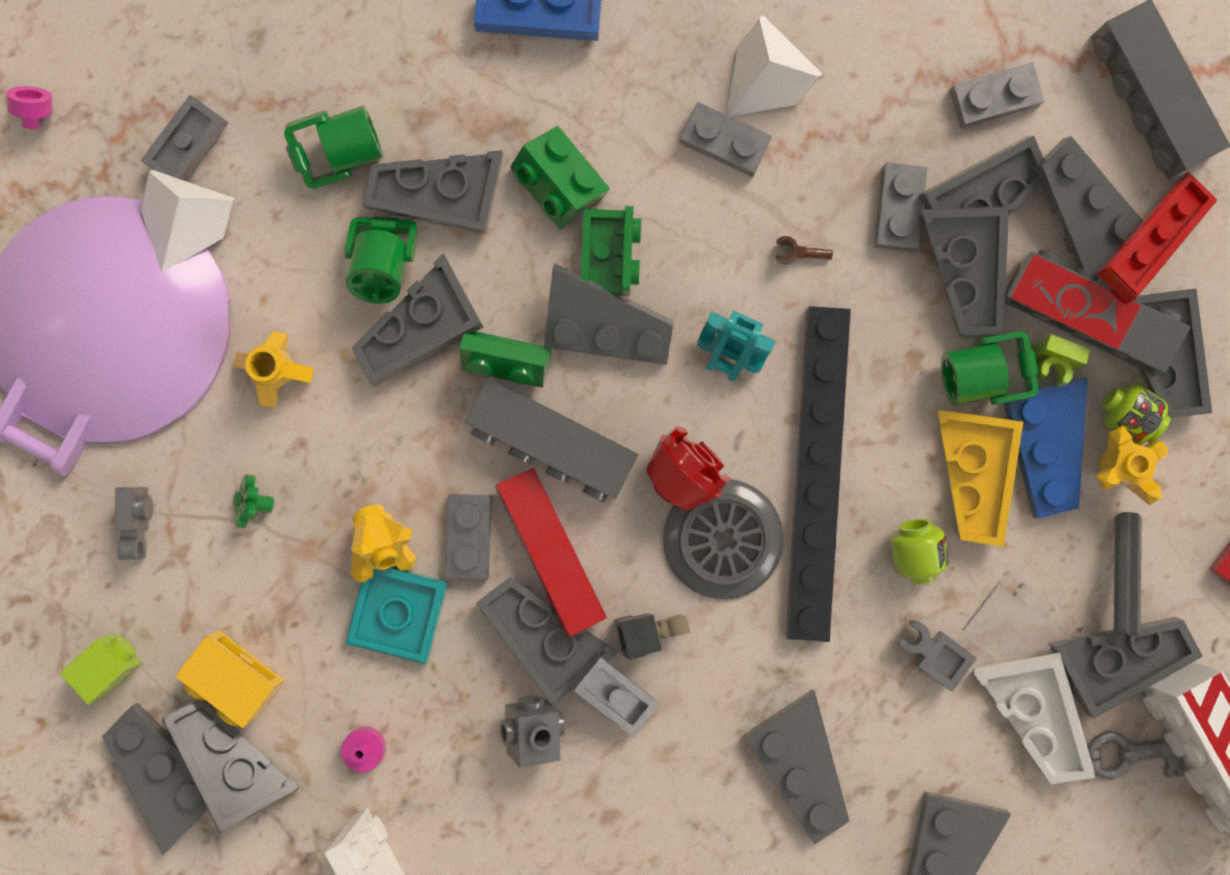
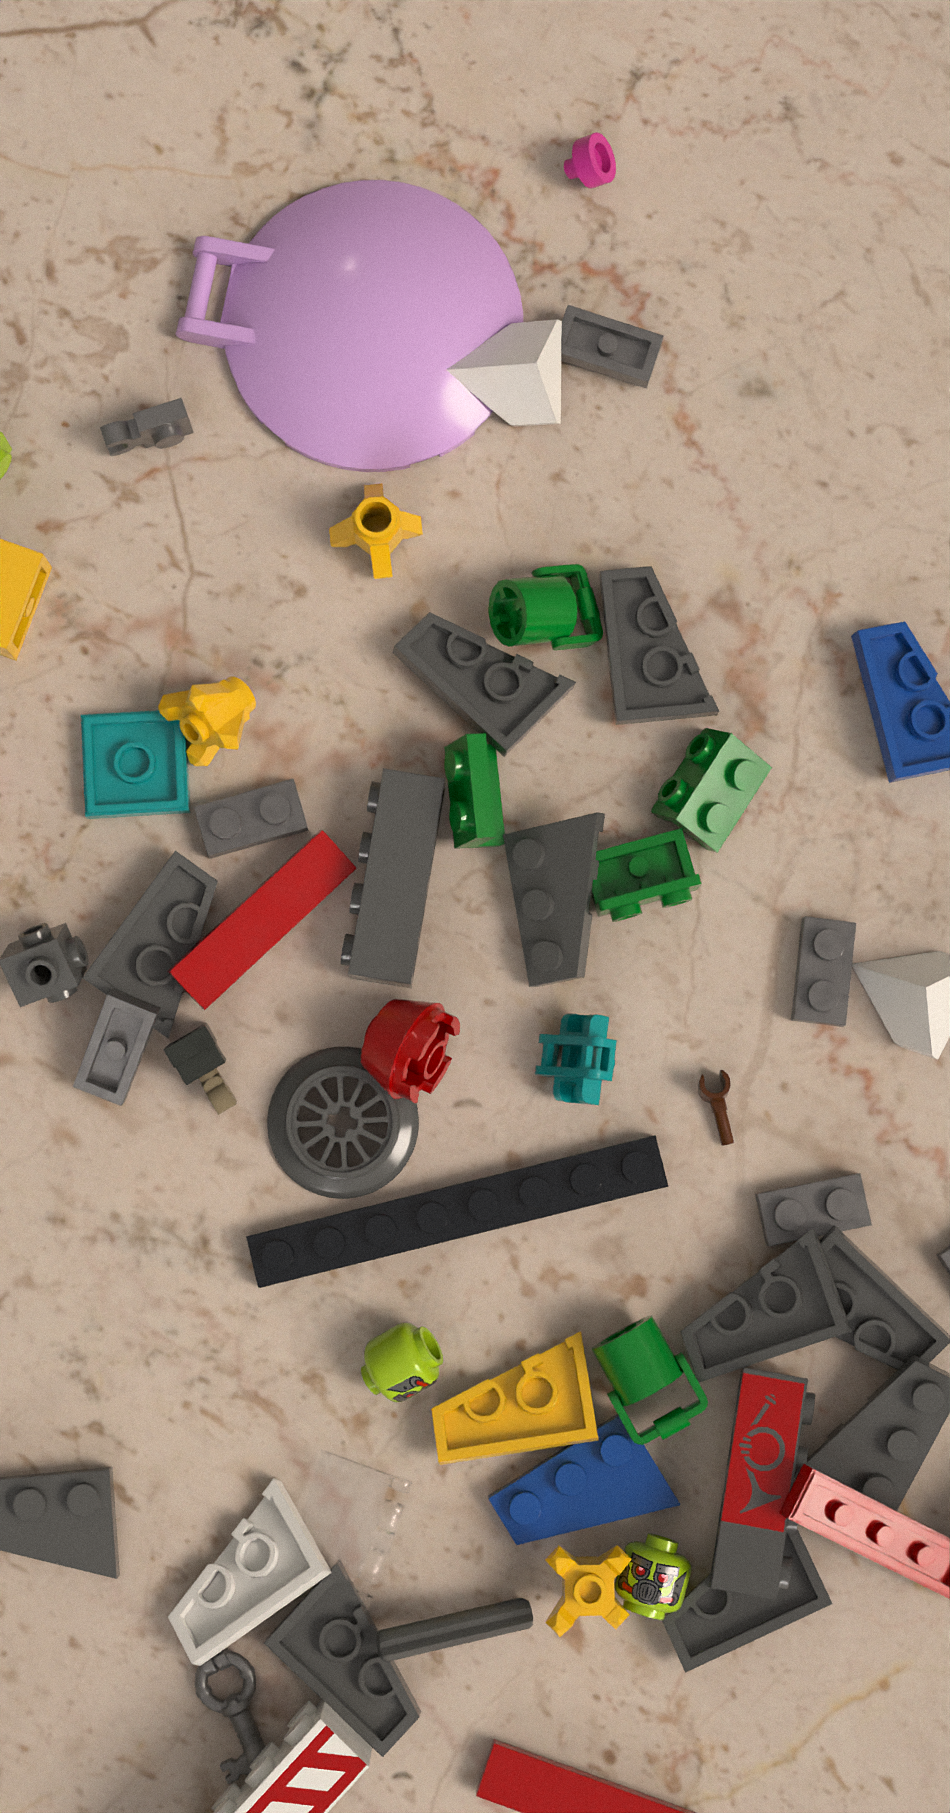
camera: 70 degrees right, 5 degrees down
green plant [233,474,274,528] -> none
green piece [284,105,384,189] -> none
dark grey wing [744,689,850,844] -> none
flat silver plate [895,619,977,692] -> none
lime tile [1033,334,1091,387] -> none

